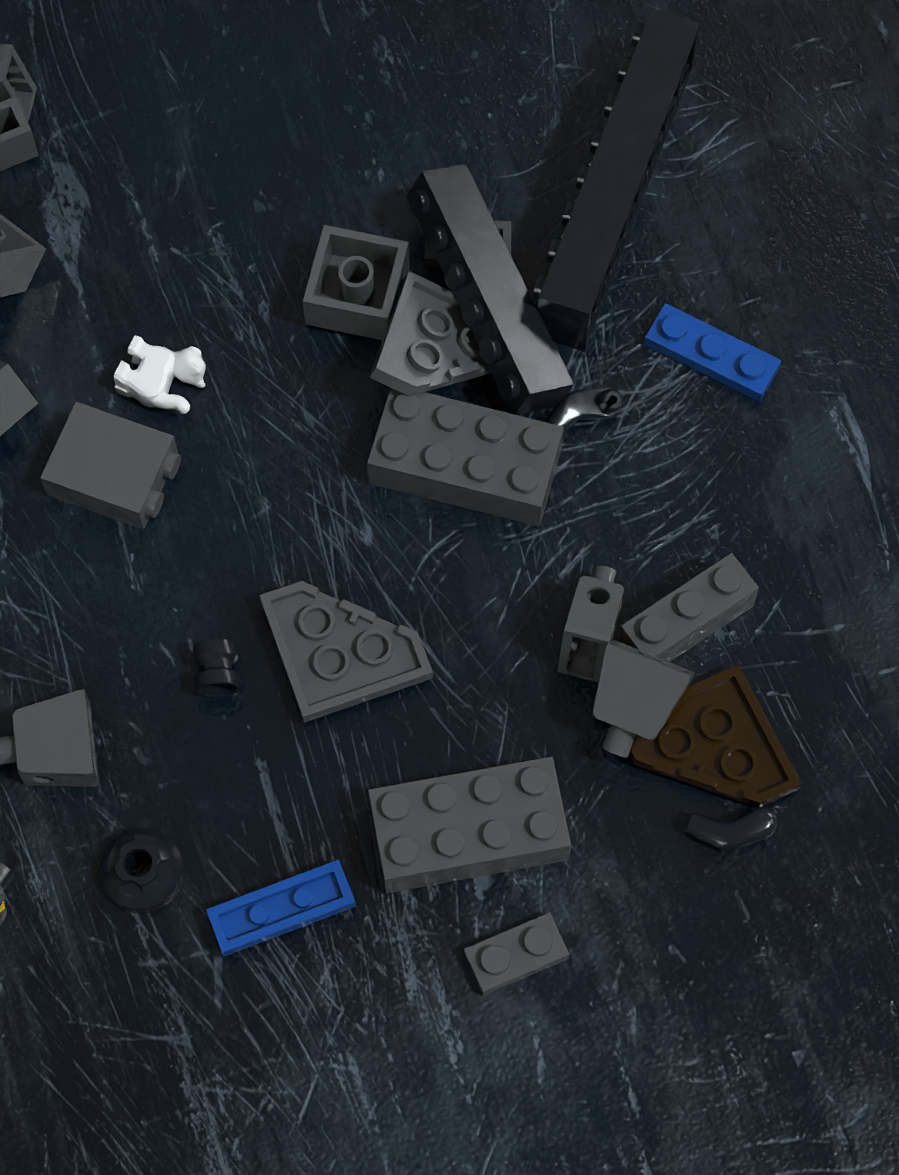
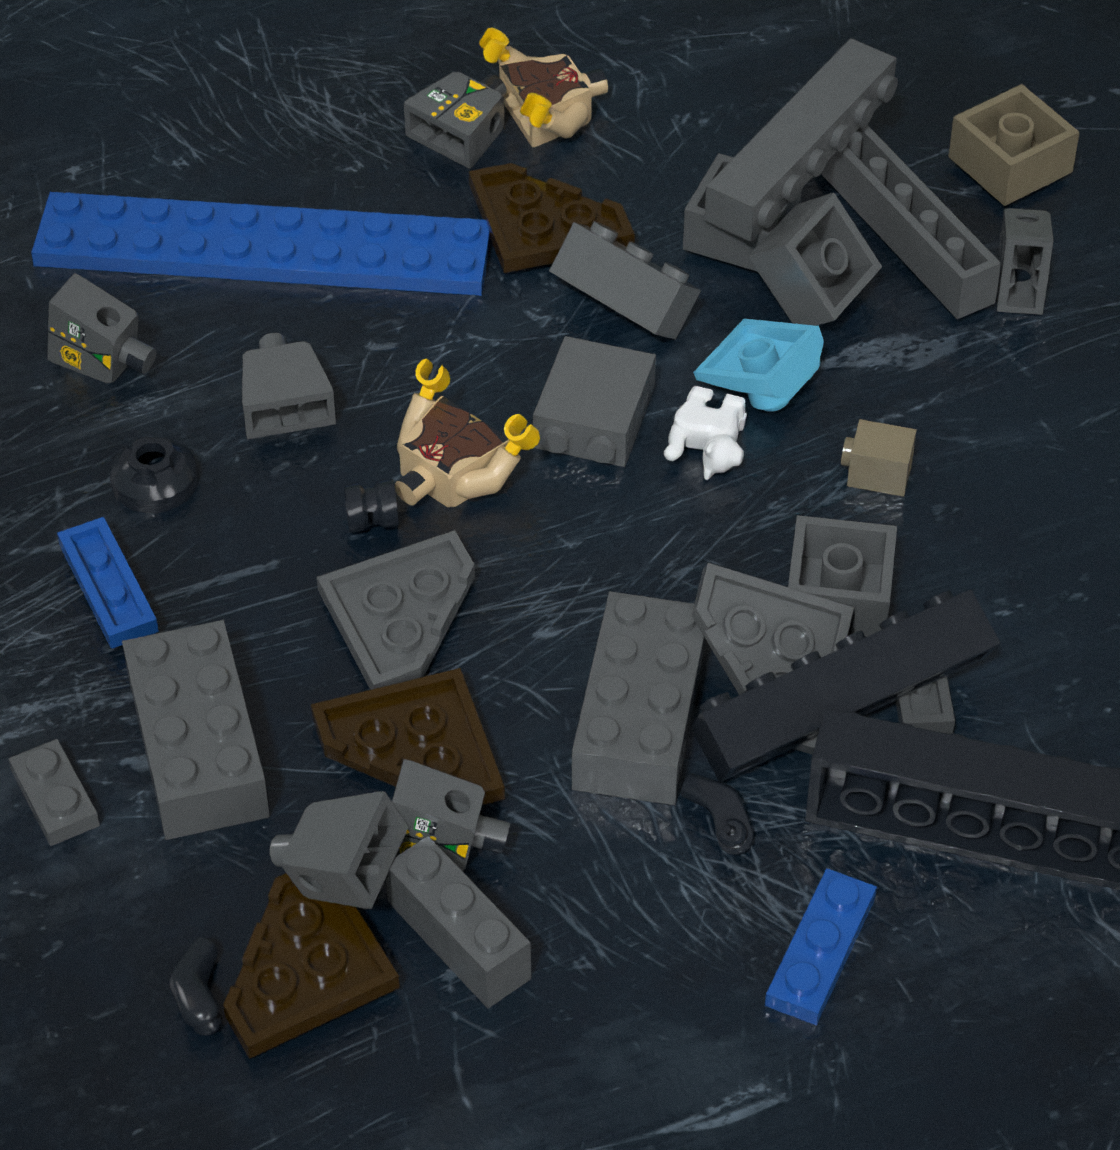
camera: 85 degrees right, 20 degrees down
none -> dark brown plate [311,668,505,805]
none -> torso [395,359,540,507]
none -> medium azure slope [693,319,824,412]
none -> dark tan brick [841,419,917,497]

